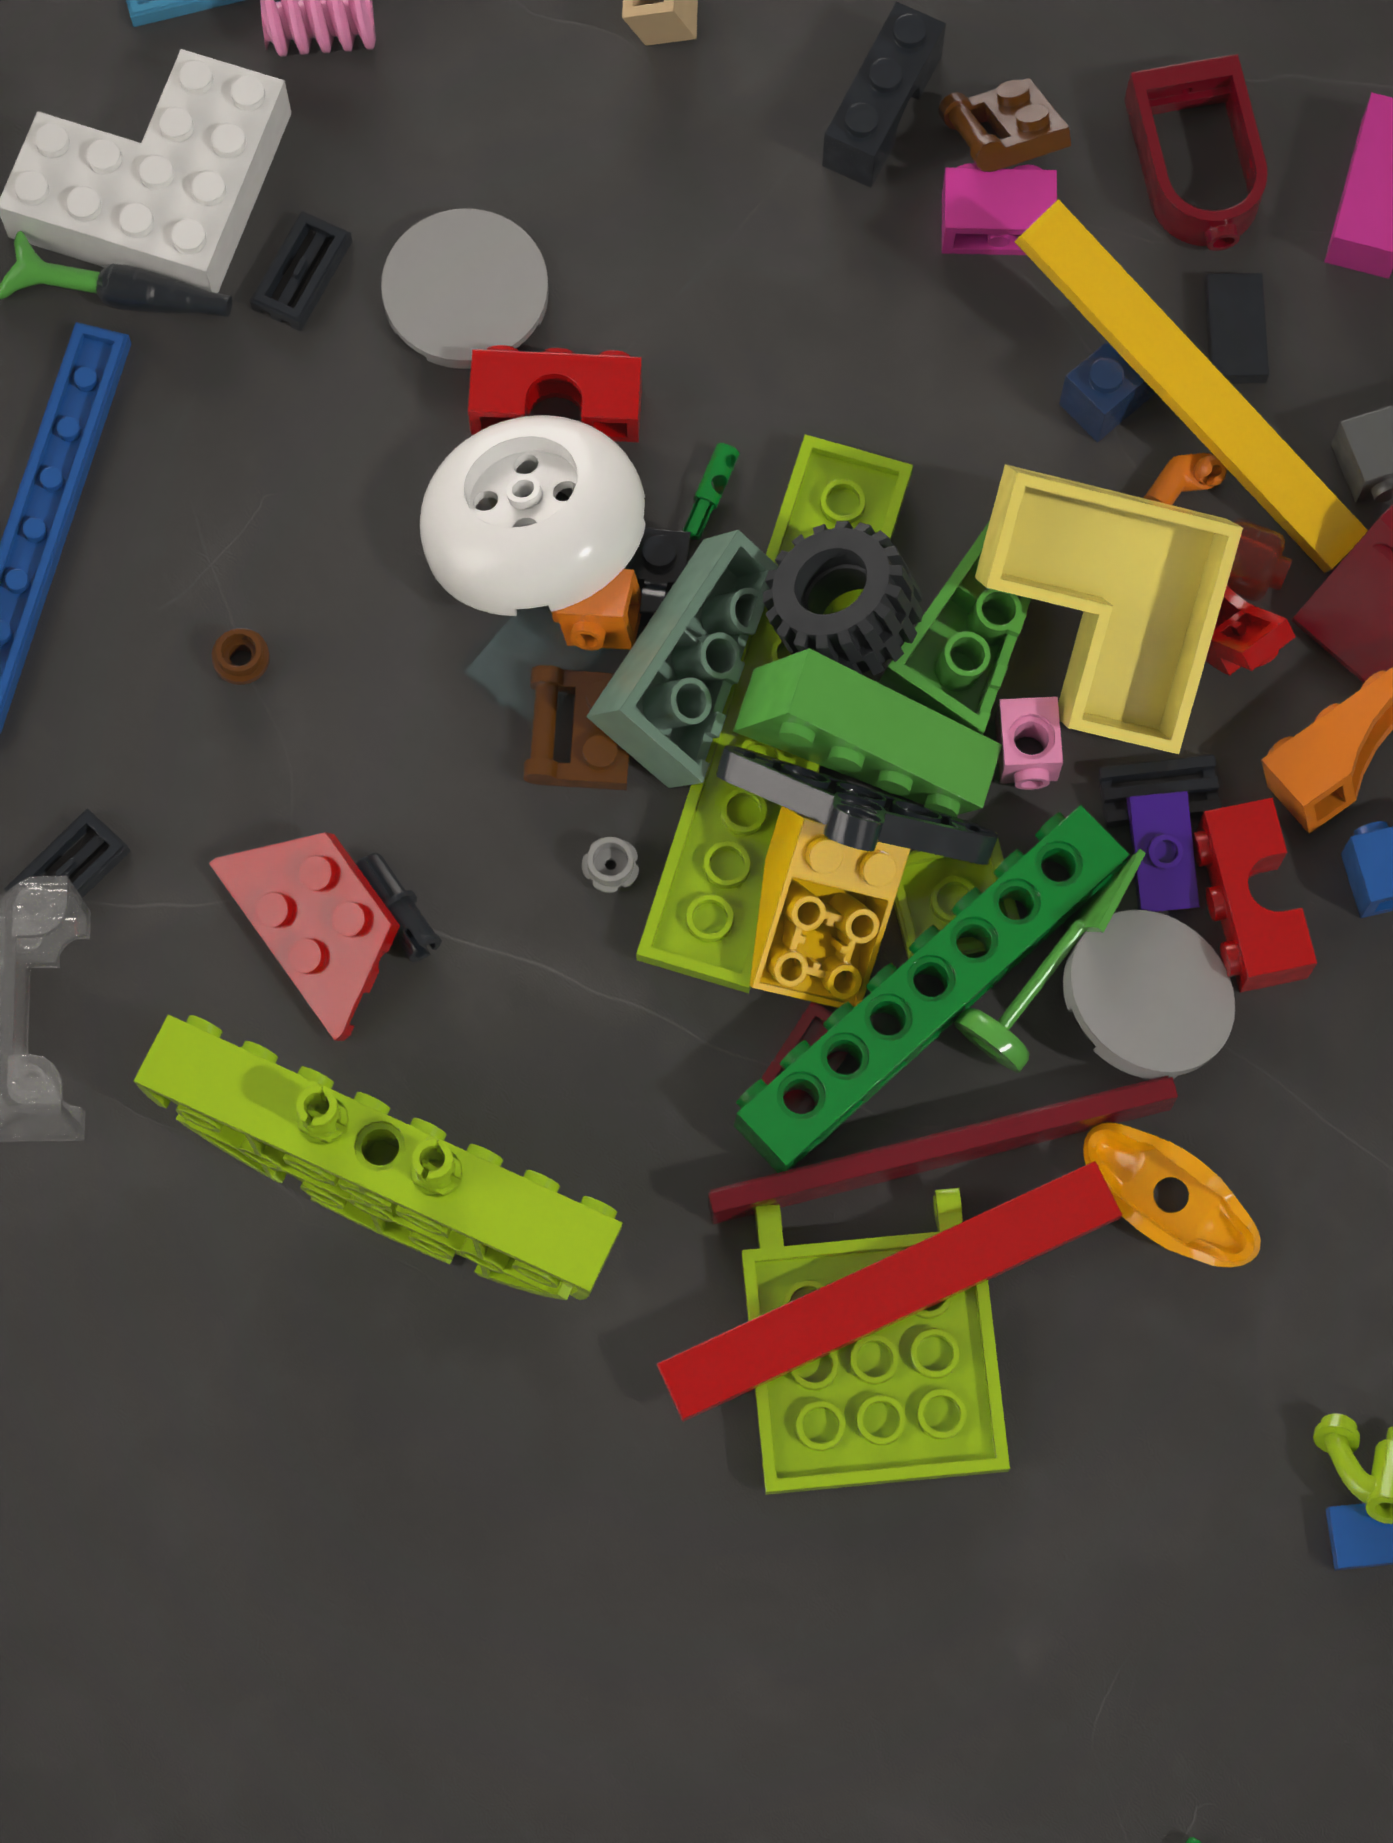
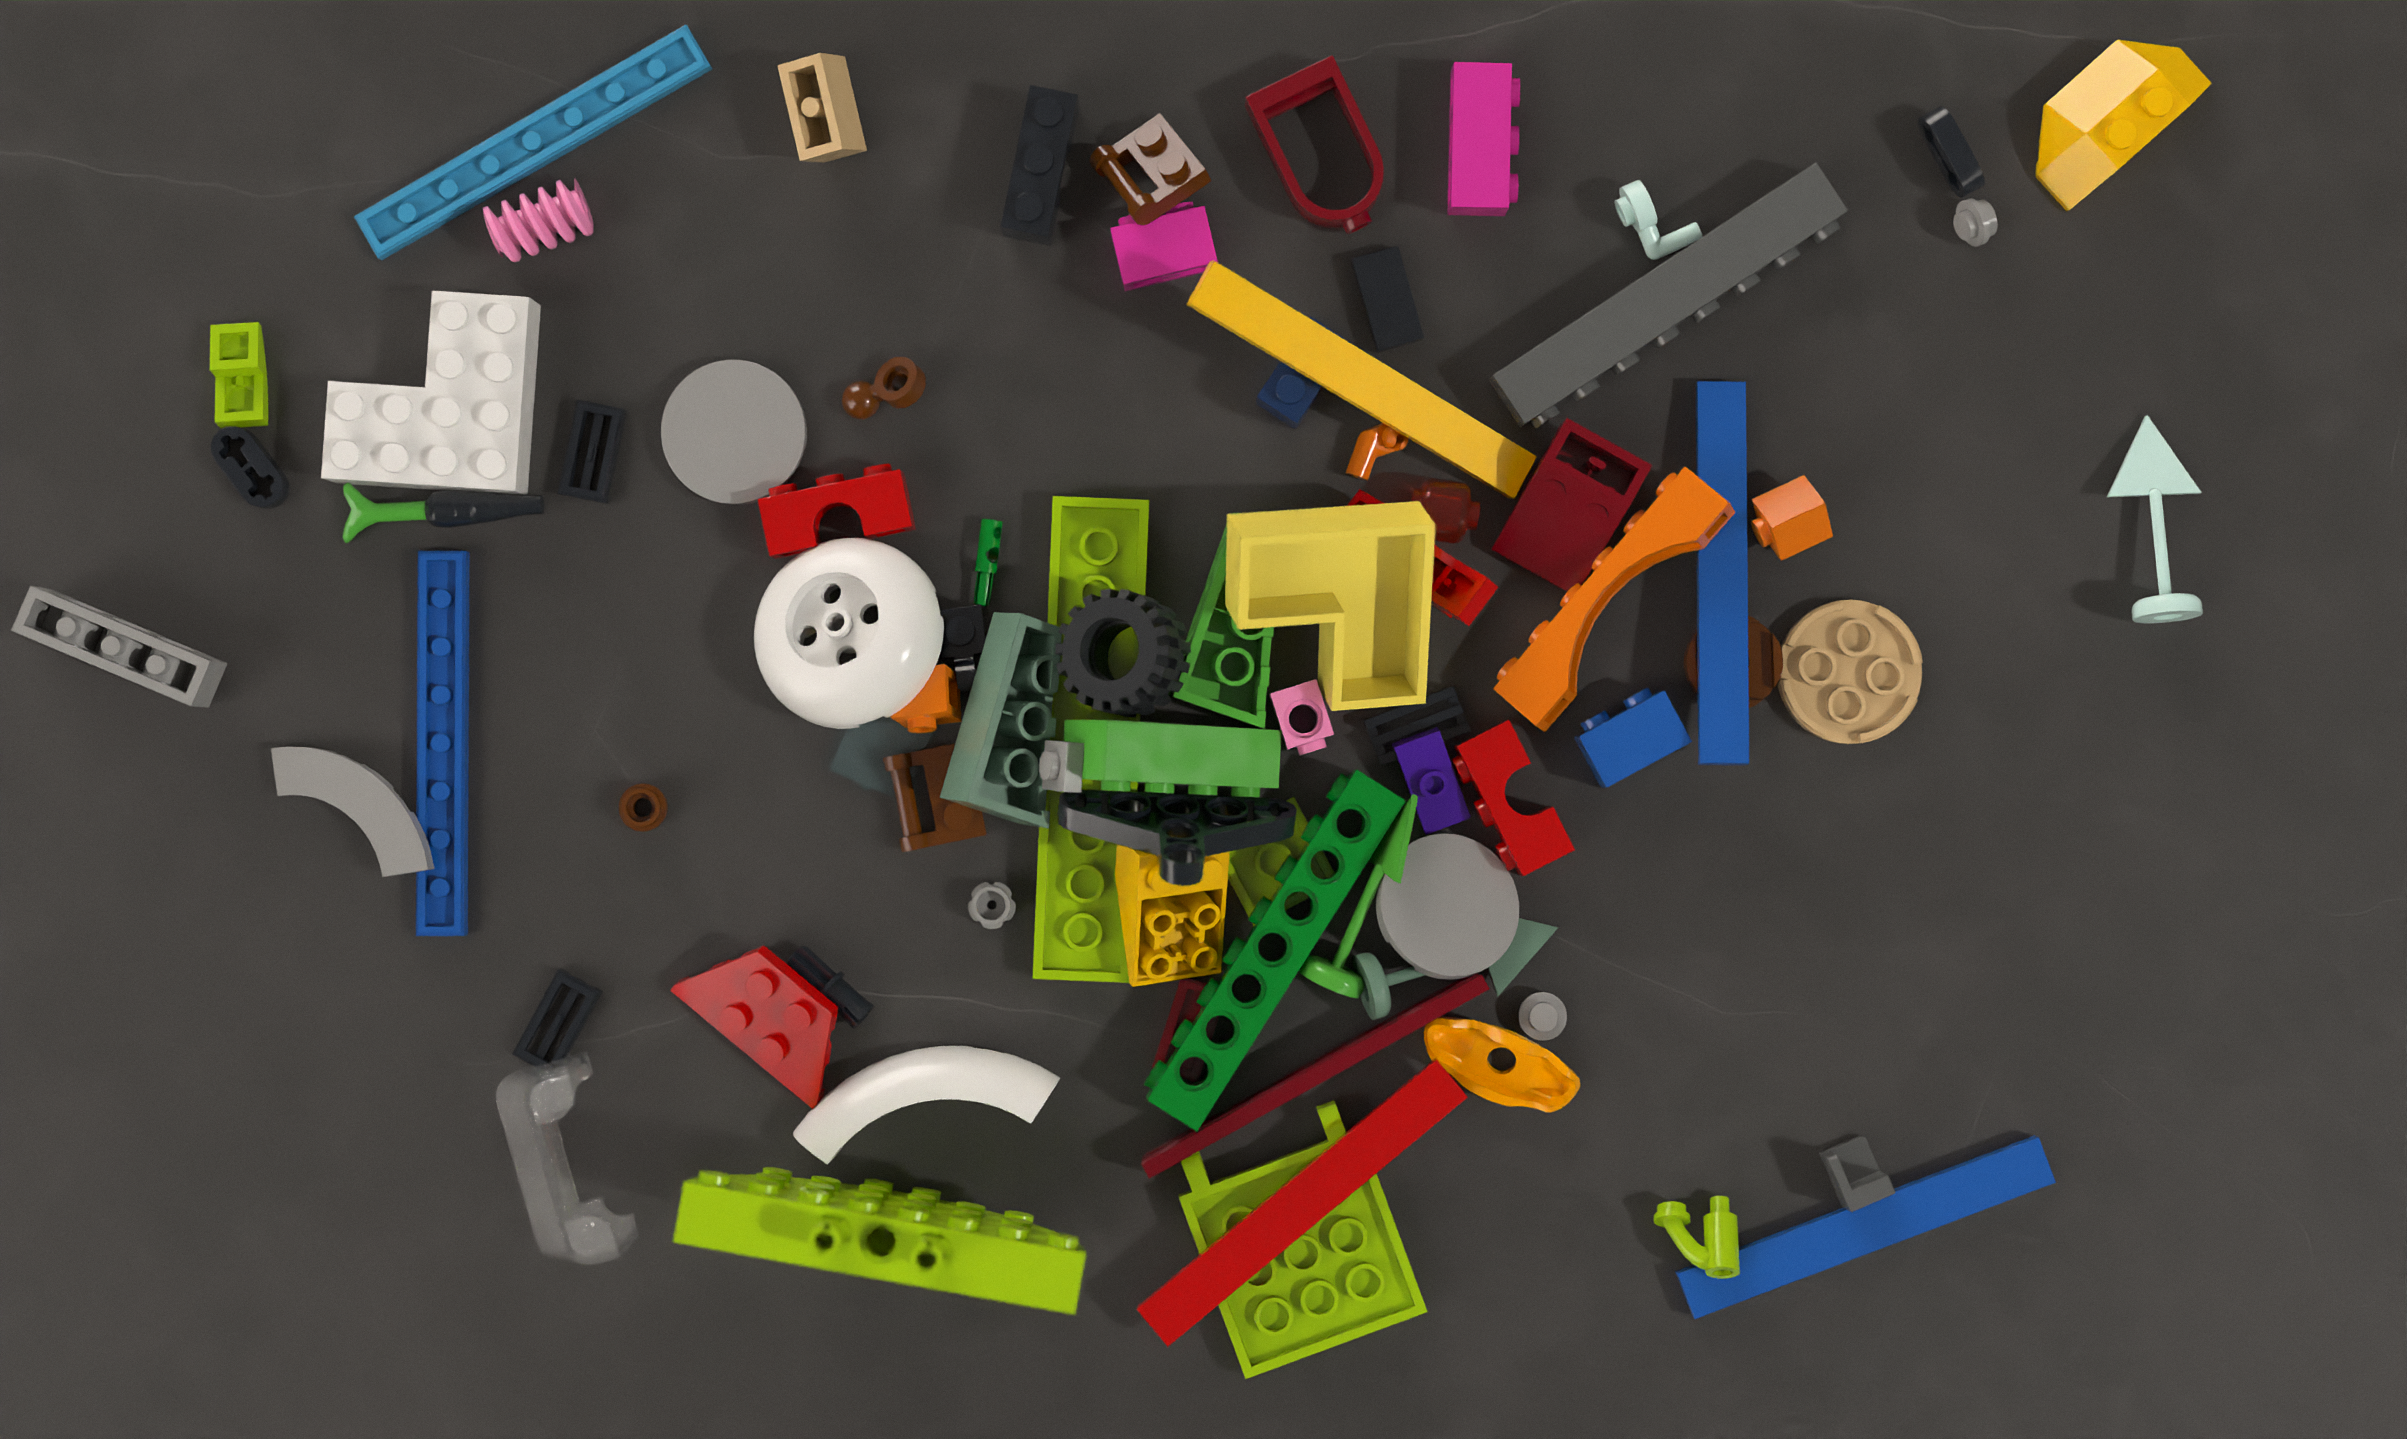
camera: 15 degrees left, 15 degrees up
none -> white brick [793,1046,1060,1165]
none -> reddish brown plate [842,357,926,419]
none -> light grey plate [1039,740,1084,793]
none -> sand green piece [1352,918,1559,1020]
none -> light grey plate [1518,992,1567,1041]

